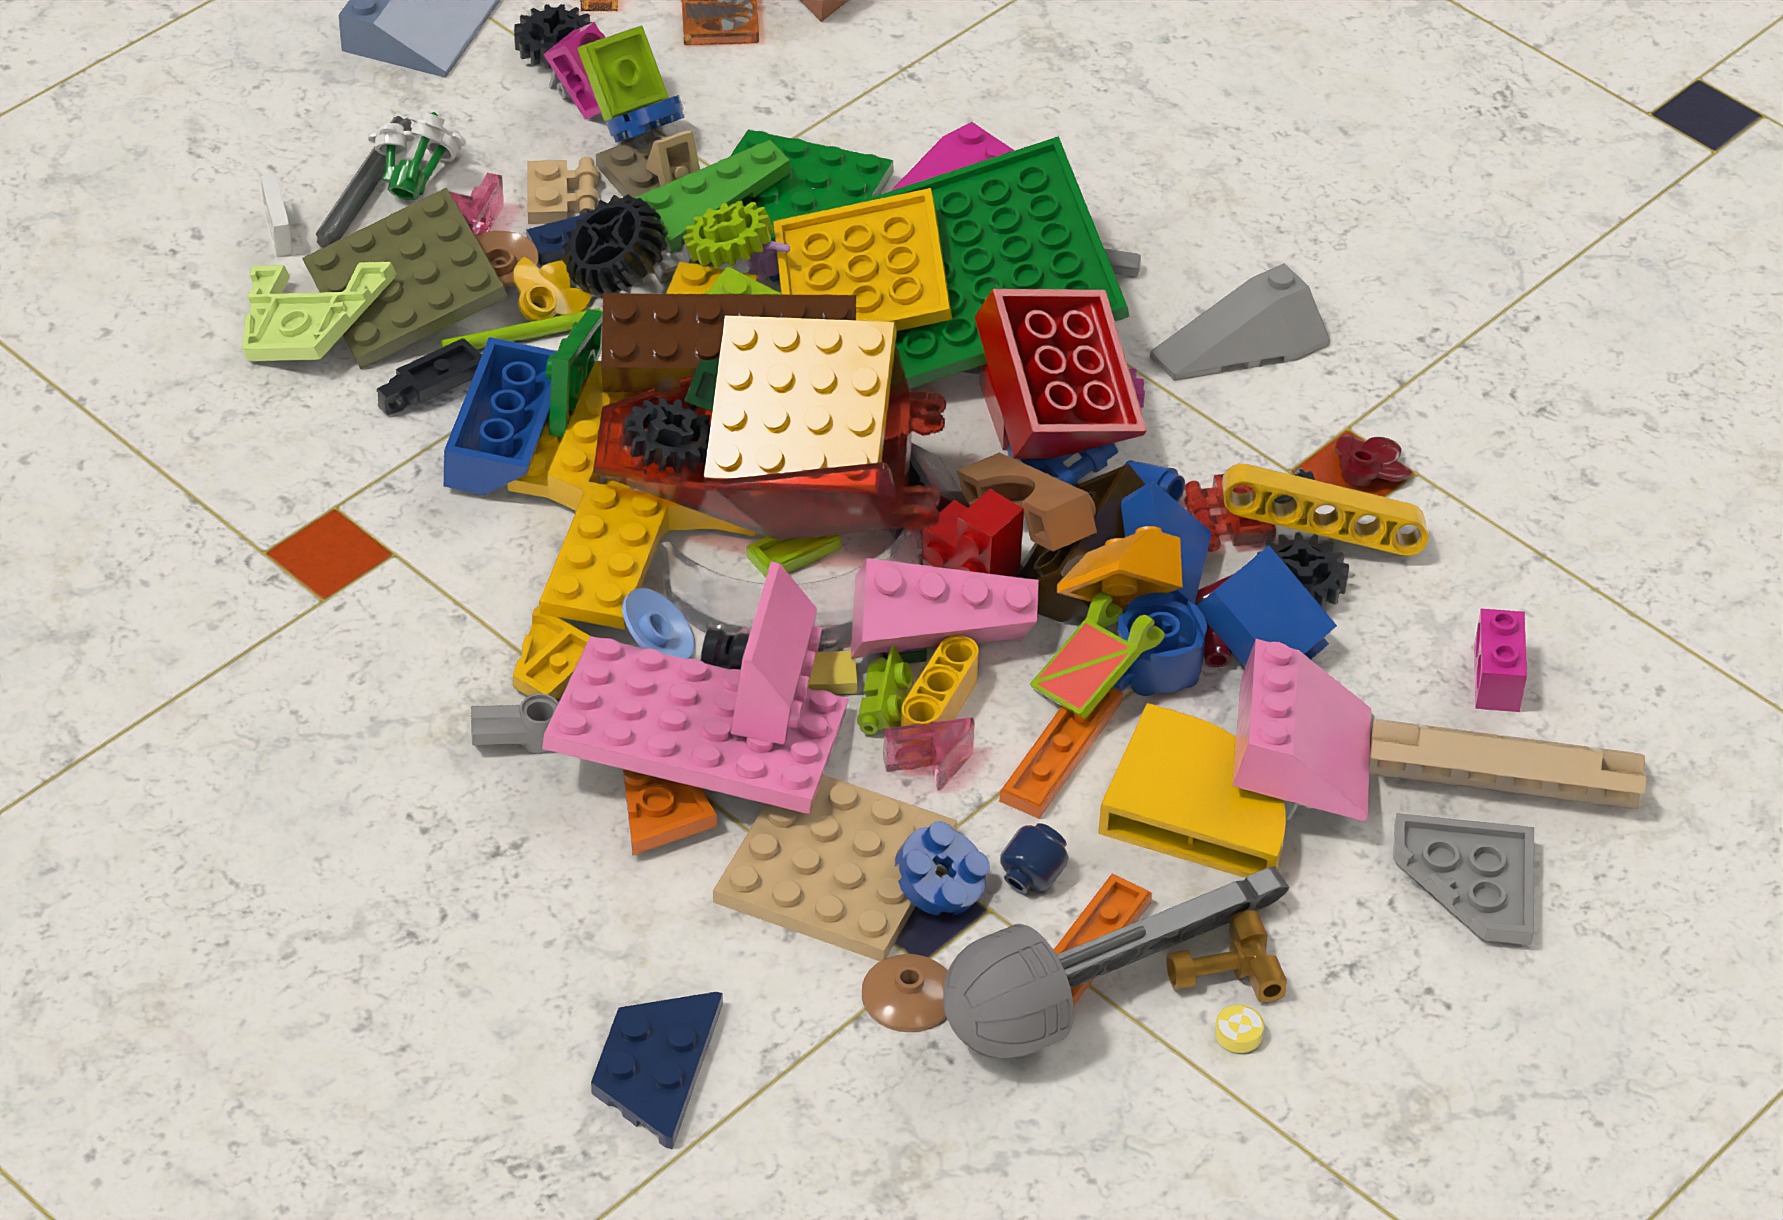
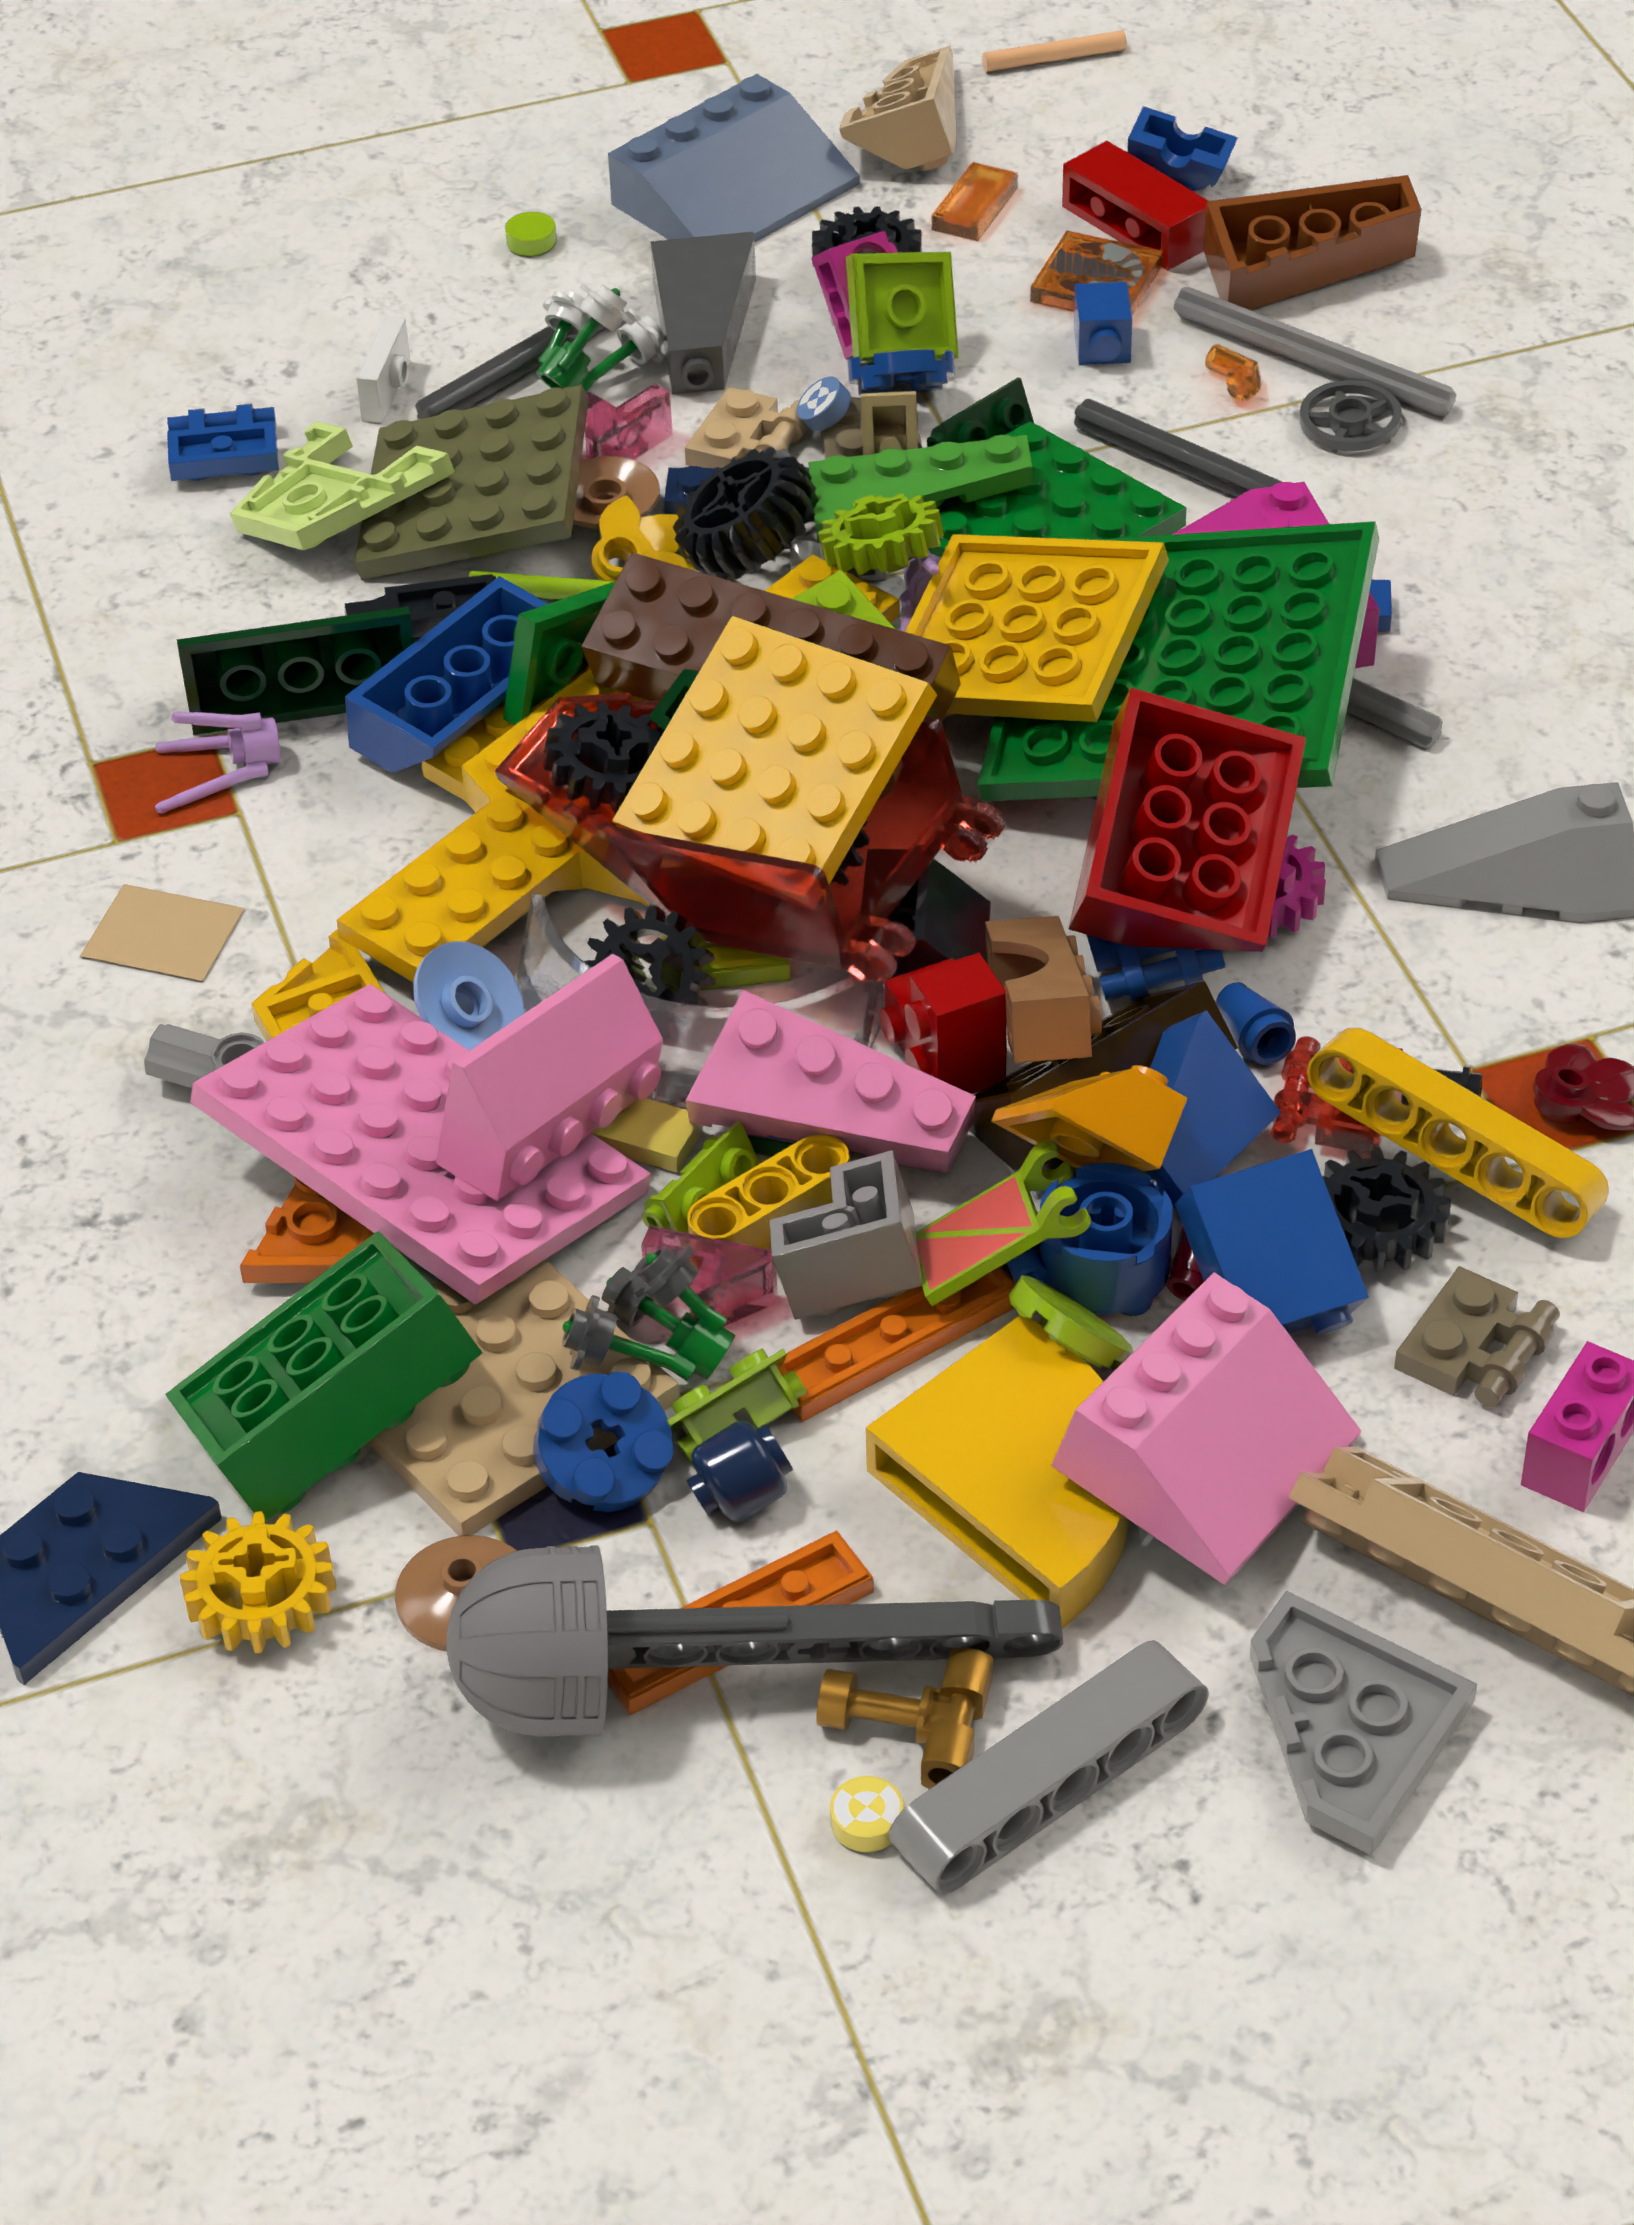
camera: 30 degrees right, 0 degrees up
none -> tan sticker [80,884,245,981]
none -> lavender plant [155,711,281,814]
none -> green slope [165,1230,483,1521]
none -> blue plate [167,404,279,481]
none -> dark green slope [177,606,414,735]
none -> yellow gear [180,1511,336,1653]
none -> lime tile [505,212,557,256]
none -> plant [562,1244,735,1381]
none -> black gear [580,905,716,1040]
none -> dark grey slope [651,232,756,394]
none -> lime hinge [667,1348,807,1465]
none -> light grey brick [769,1150,923,1320]
none -> medium blue tile [797,376,851,431]
none -> light grey beam [888,1640,1209,1894]
none -> dark green hinge [927,377,1034,447]
none -> lime tile [1009,1275,1134,1371]
none -> blue brick [1074,282,1132,365]
none -> dark grey axle [1074,399,1283,498]
none -> light grey axle [1174,287,1456,417]
none -> clear orange arm [1205,344,1262,401]
none -> dark grey wheel [1300,380,1401,453]
none -> dark tan plate [1394,1266,1560,1407]

